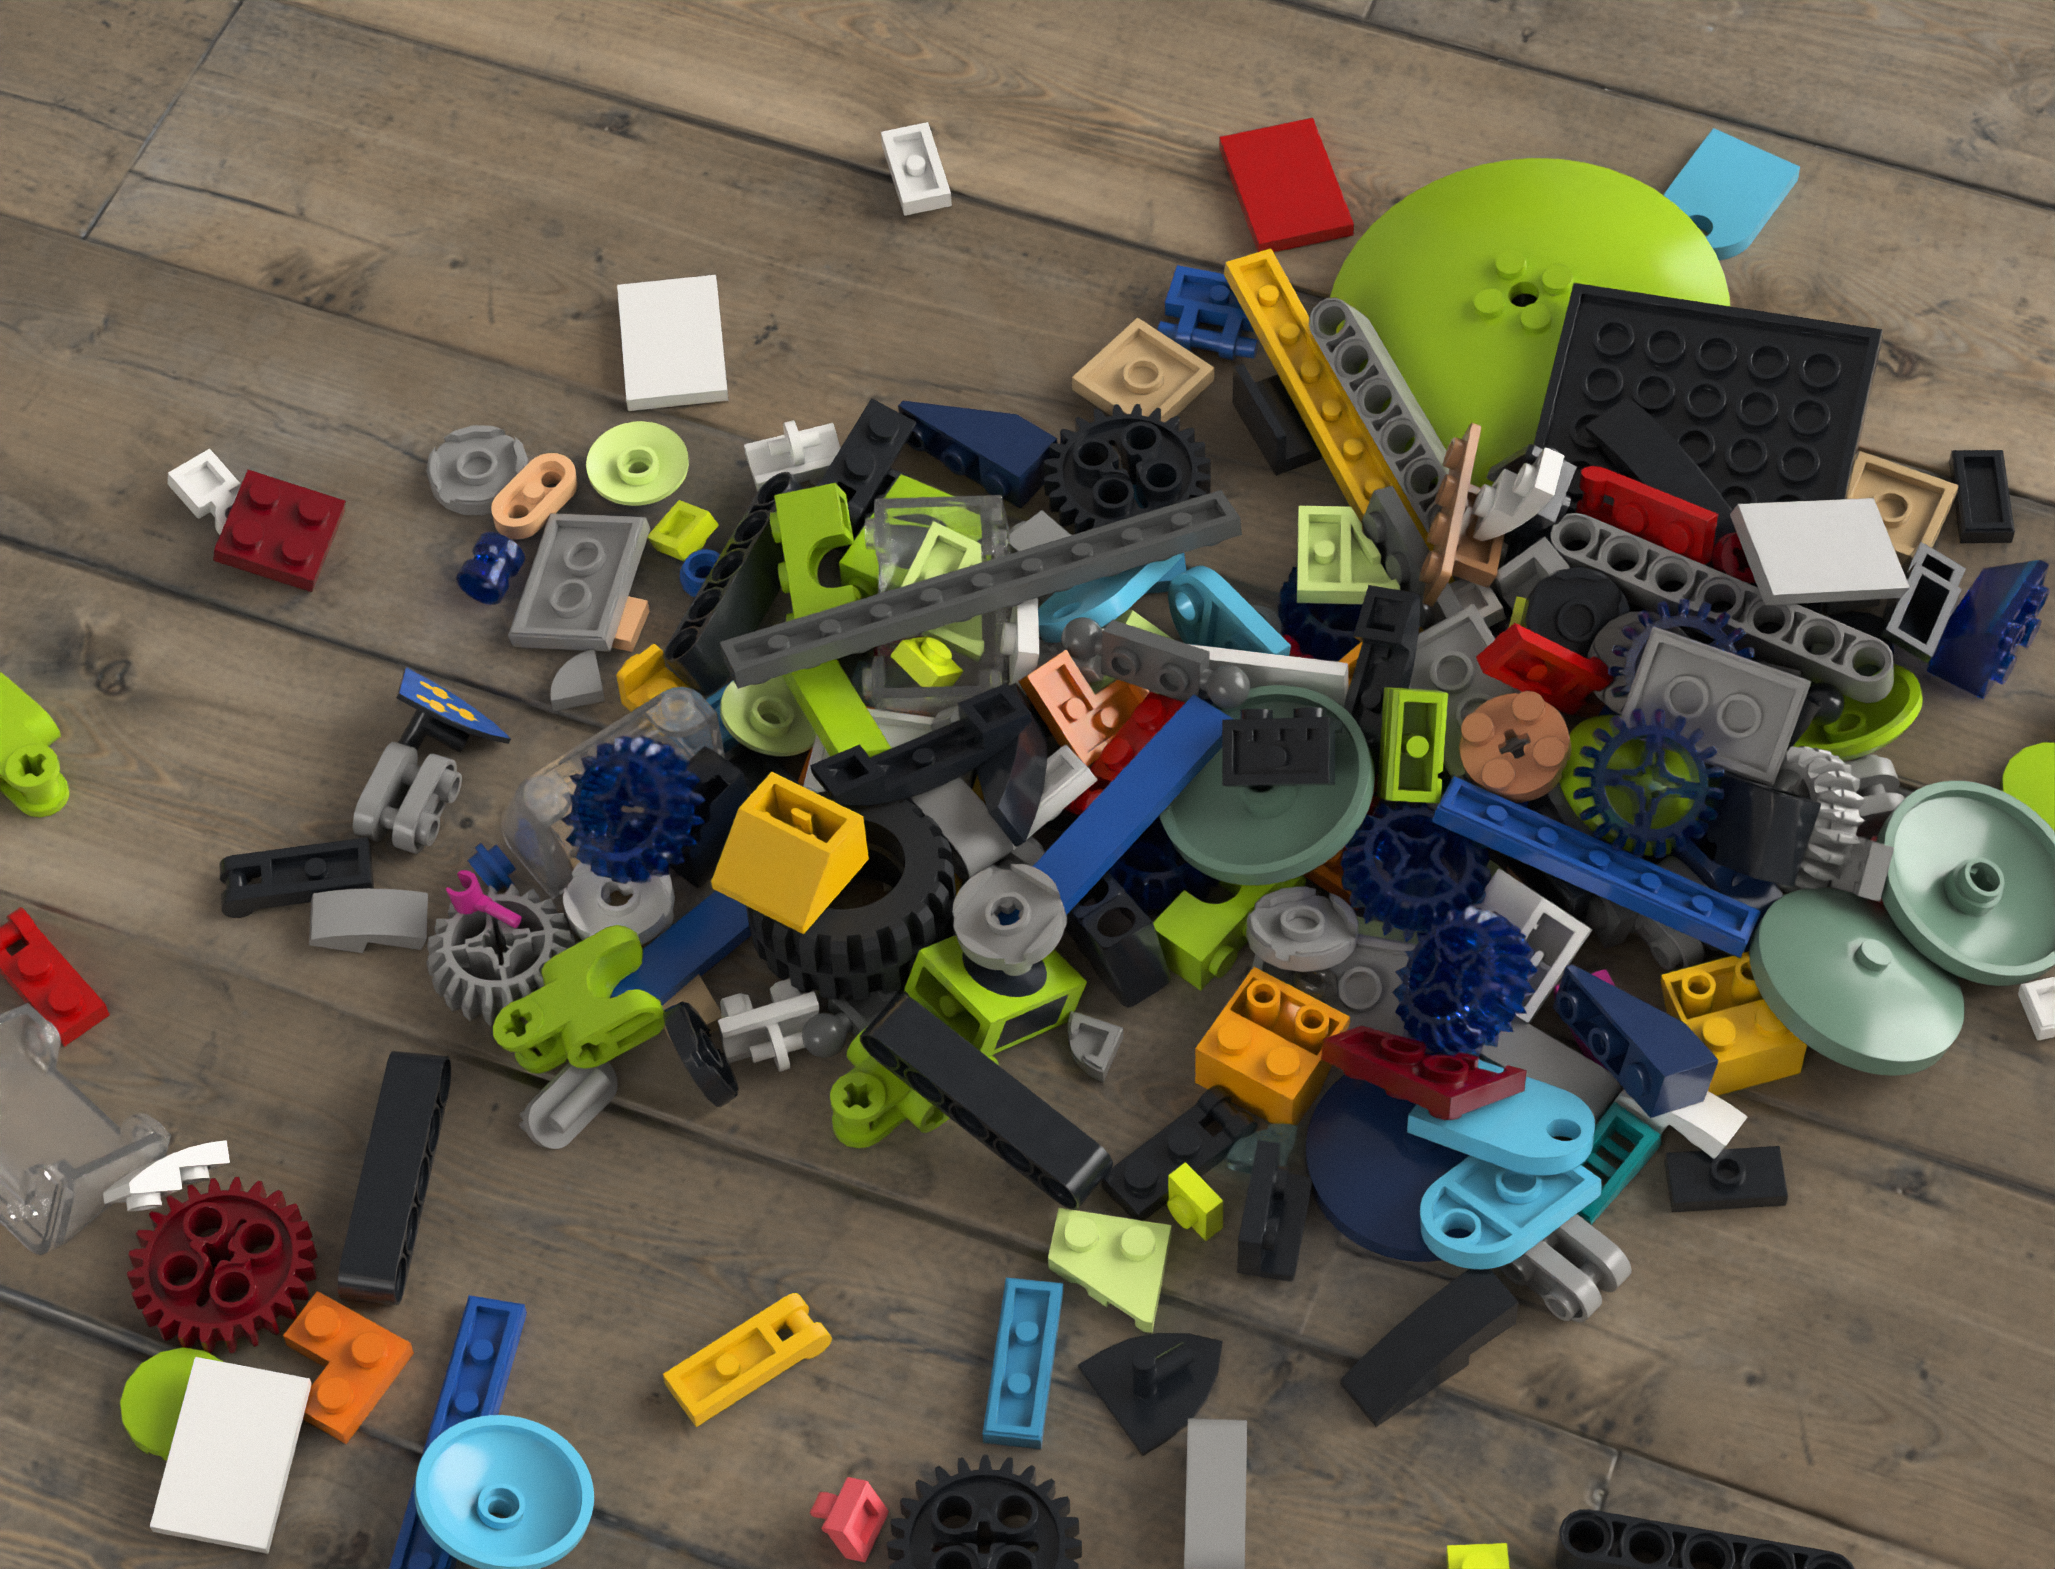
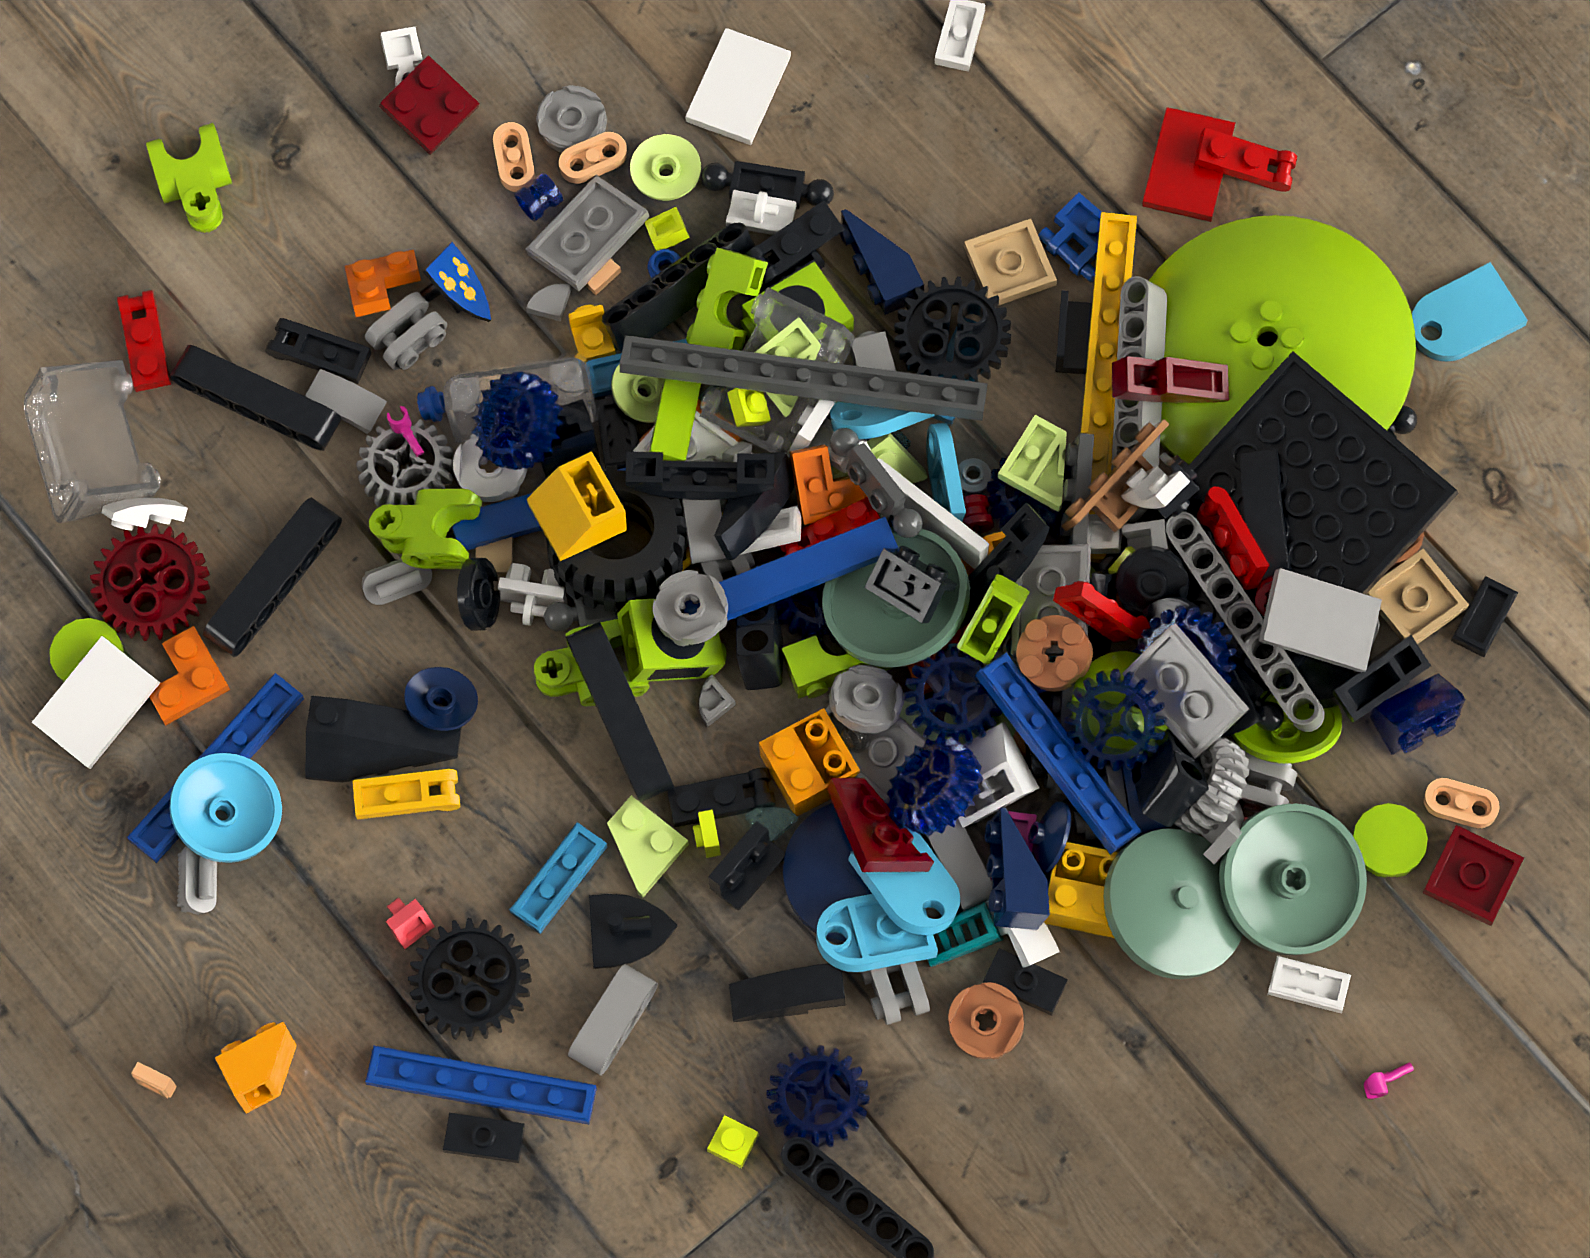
camera: 30 degrees right, 15 degrees up
none -> black beam [170,345,342,451]
none -> black wedge [305,696,462,783]
none -> orange plate [345,250,421,317]
none -> dark blue dish [404,667,478,731]
none -> light nougat plate [493,122,535,192]
none -> black plate [701,161,834,209]
none -> clear blue gear [766,1045,870,1148]
none -> nougat plate [948,982,1024,1059]
none -> dark blue dish [1028,801,1071,875]
none -> dark red slope [1112,356,1229,403]
none -> red plate [1194,127,1298,192]

